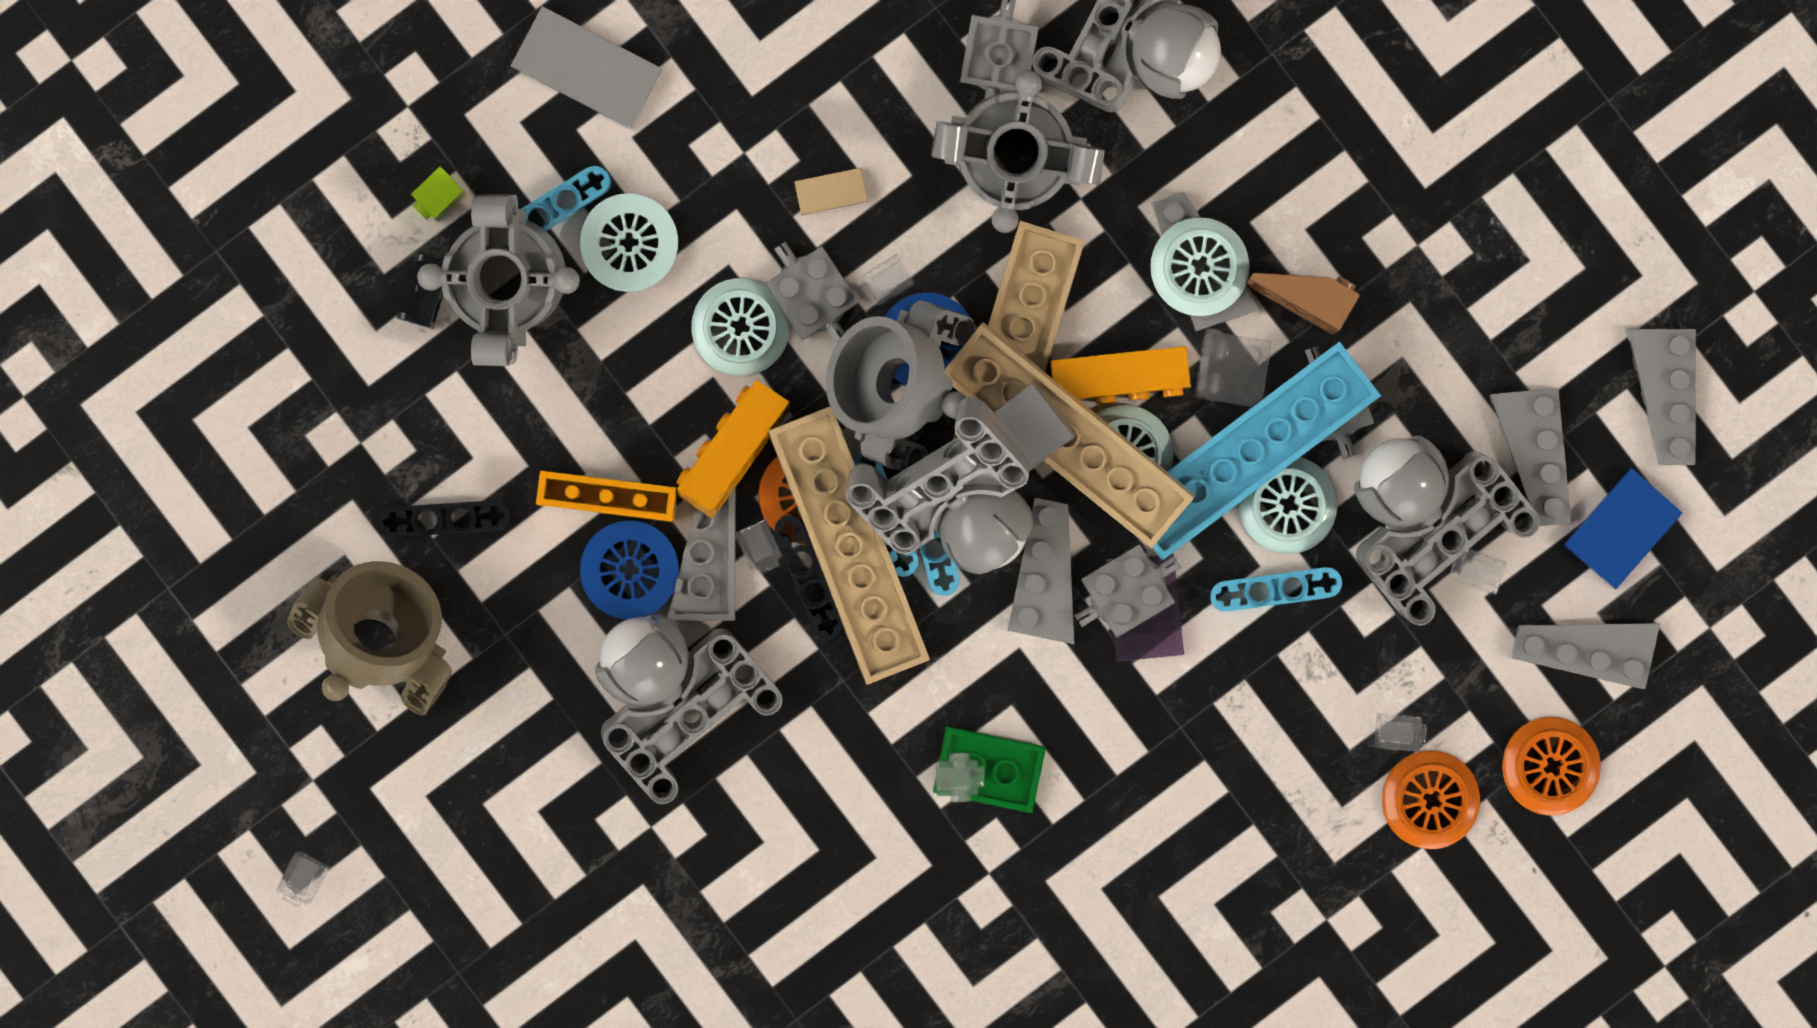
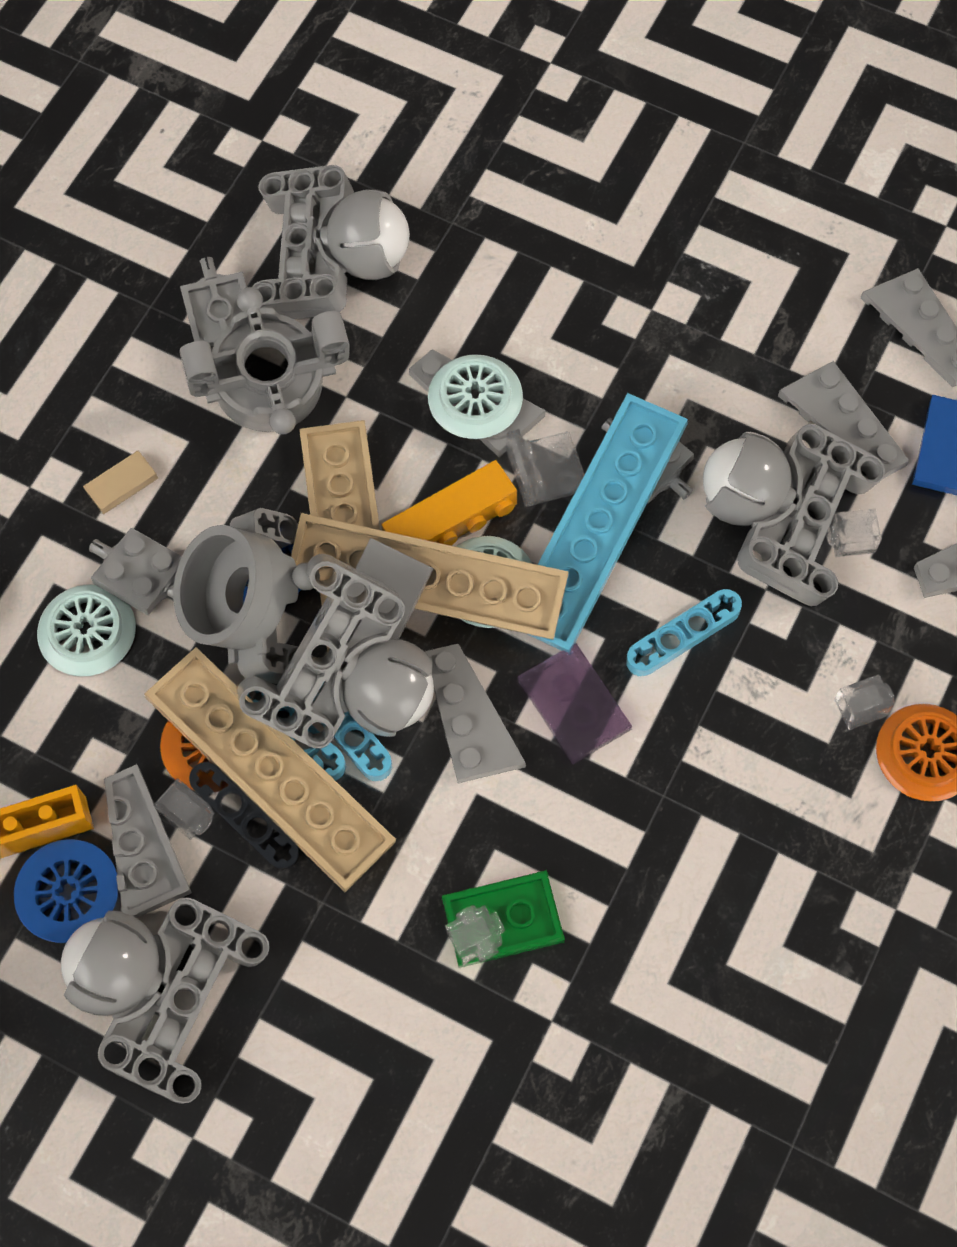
camera: 20 degrees left, 20 degrees down
light orange brick [676,380,790,519] -> none
clear brick [860,254,914,306] -> none
light grey plate [1075,544,1181,638] -> none
light aqua piece [1239,457,1337,554] -> none
medium nougat slope [1246,273,1360,335] -> none

